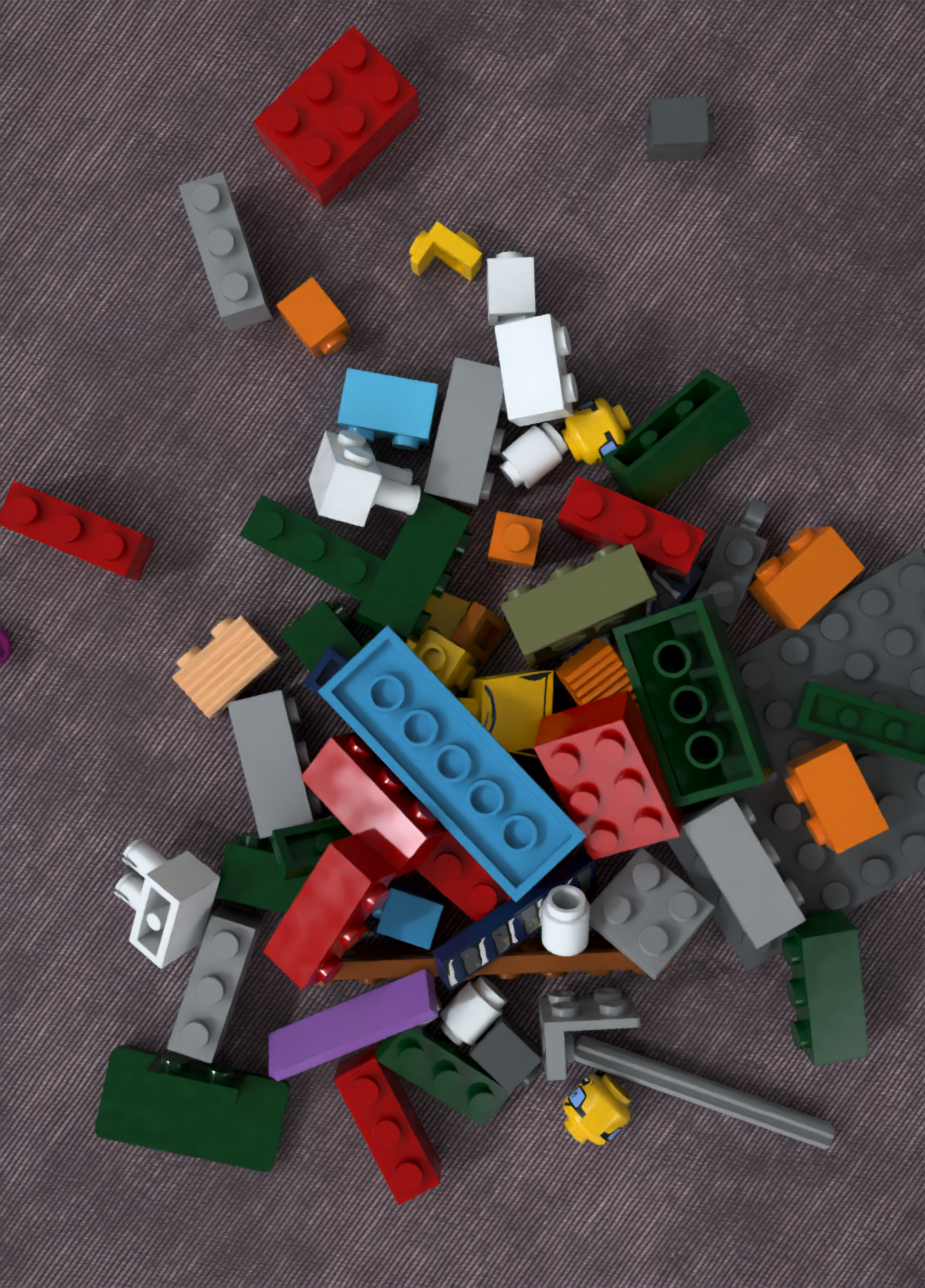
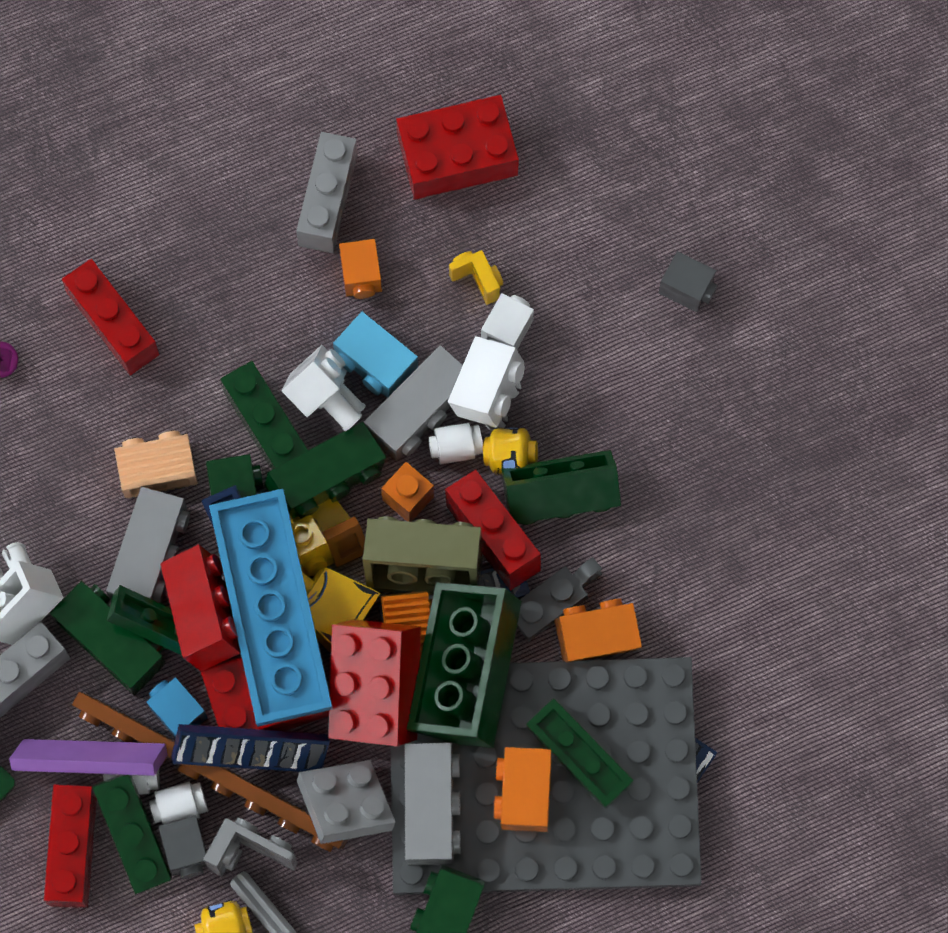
camera: 30 degrees right, 15 degrees down
red brick [263,834,397,990] -> none
white brick [542,885,590,956] -> none

